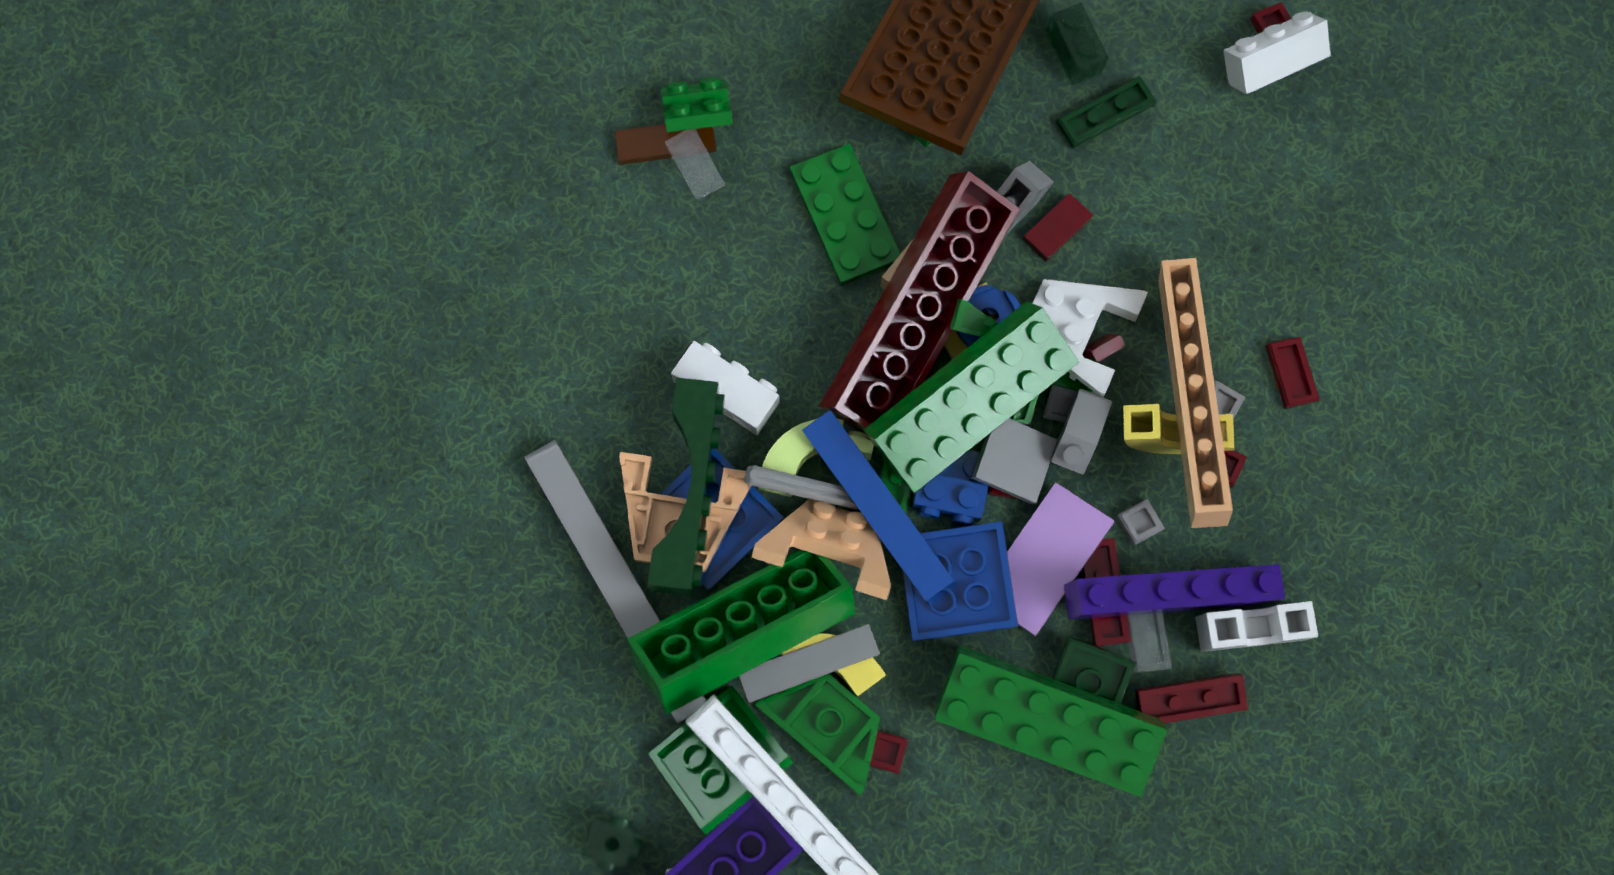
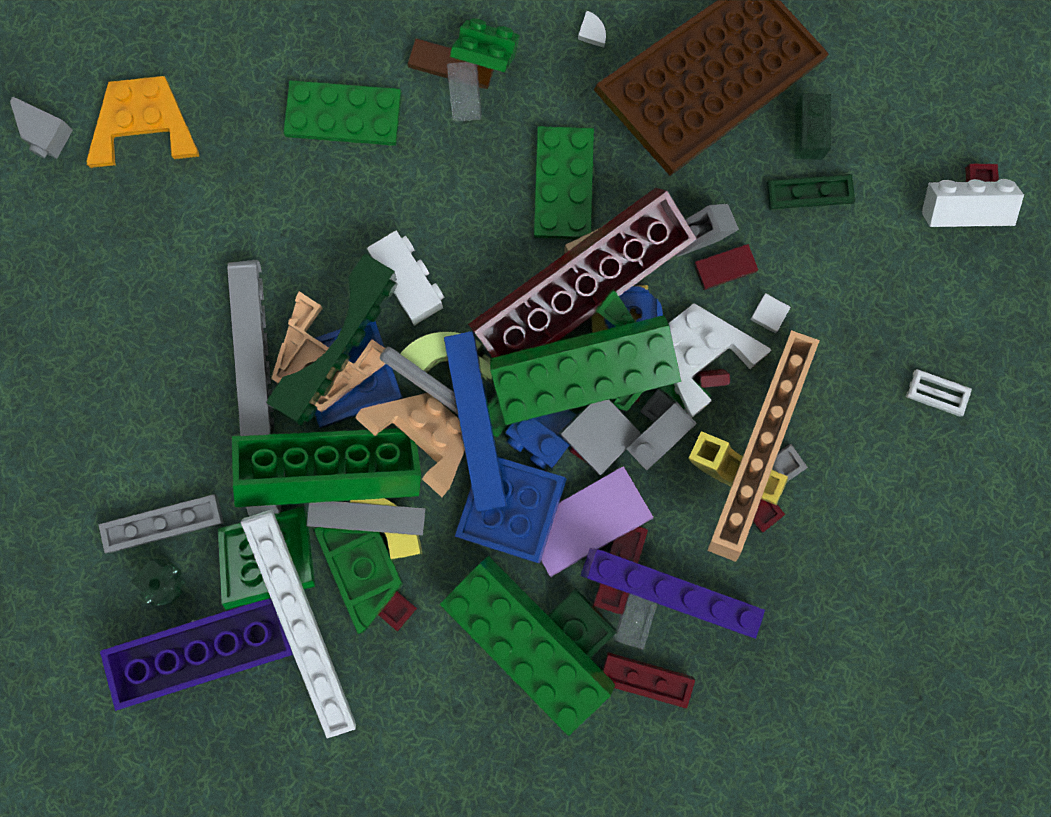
camera: 25 degrees right, 5 degrees up
light grey tile [1116,499,1165,546] -> none
white arch [1195,601,1318,652] -> none
dark red tile [1265,337,1320,409] -> none
none -> light grey slope [10,97,73,159]
none -> light orange wing [87,76,199,168]
none -> light grey plate [98,494,224,553]
none -> green plate [284,80,402,146]
none -> white tile [578,11,606,48]
none -> white tile [750,293,791,333]
none -> white tile [906,369,972,417]

